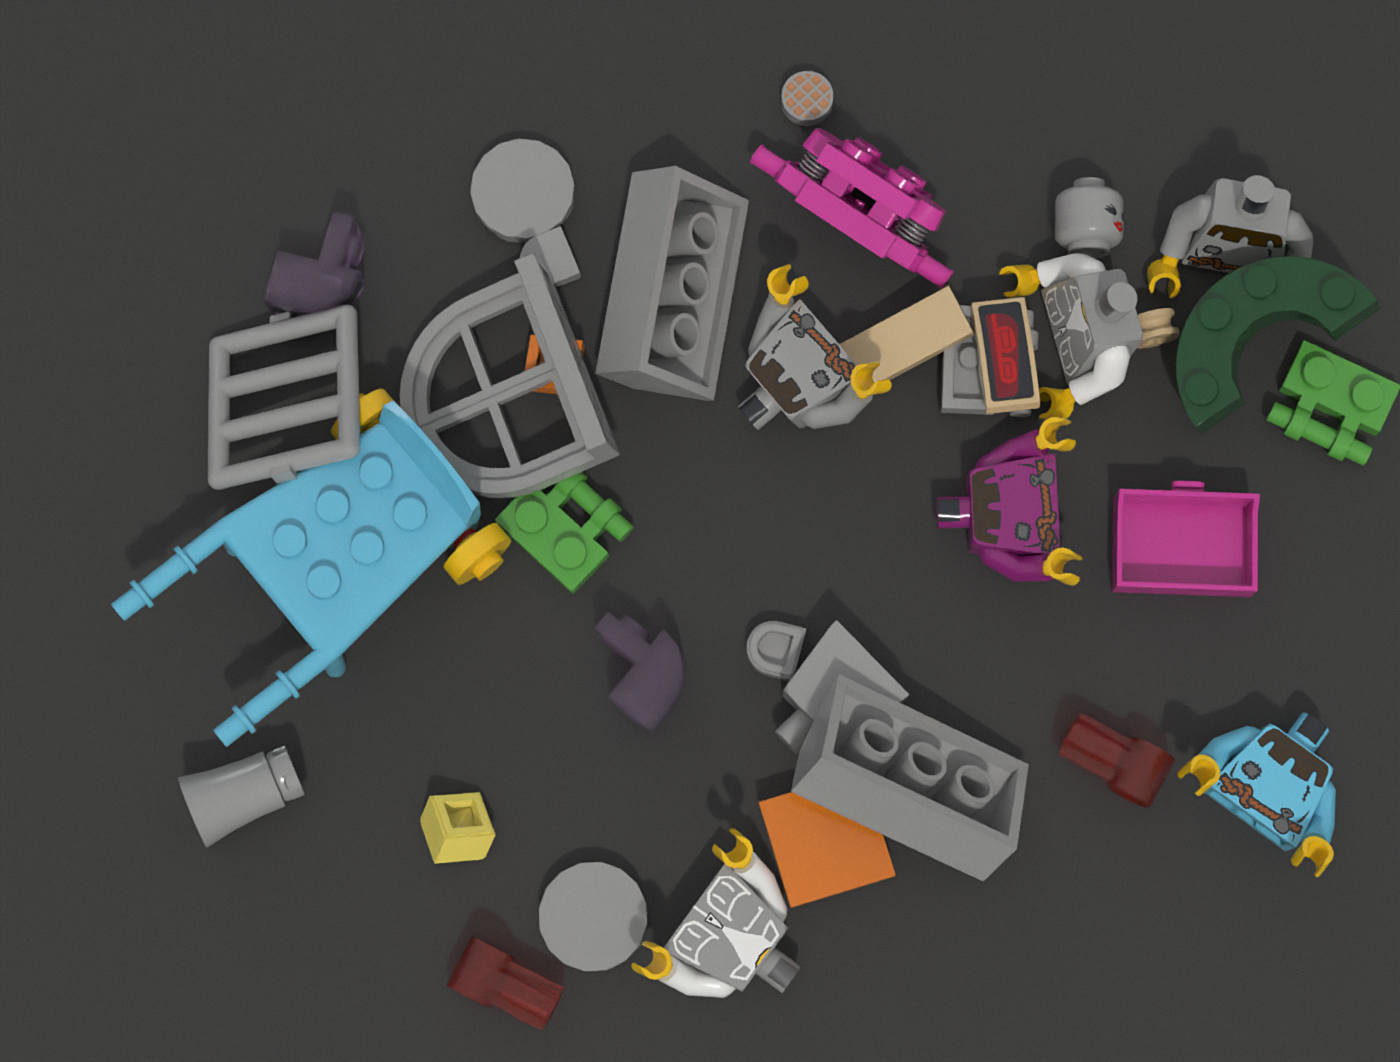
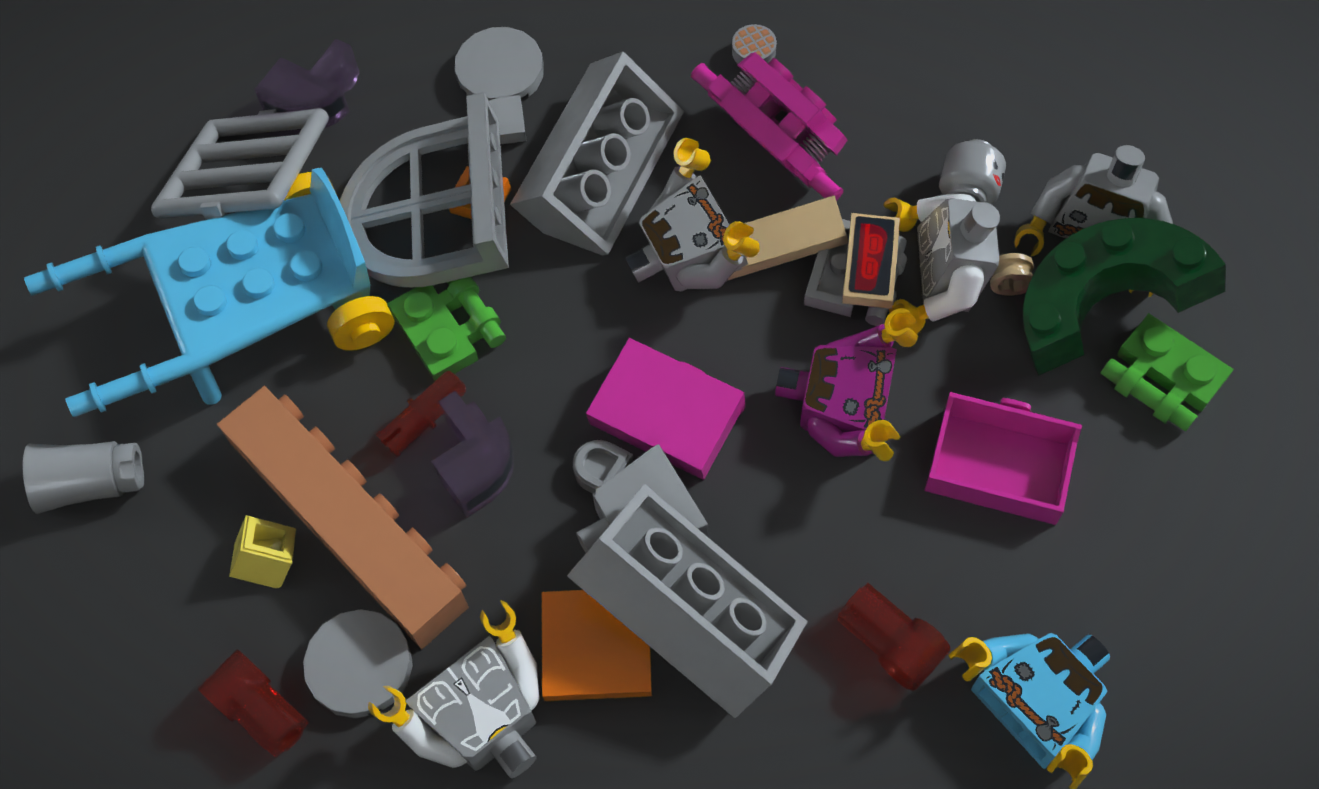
camera: 15 degrees right, 15 degrees down
none -> nougat brick [217,385,469,650]
none -> clear red axle [375,371,467,458]
none -> dark pink container [586,338,746,480]

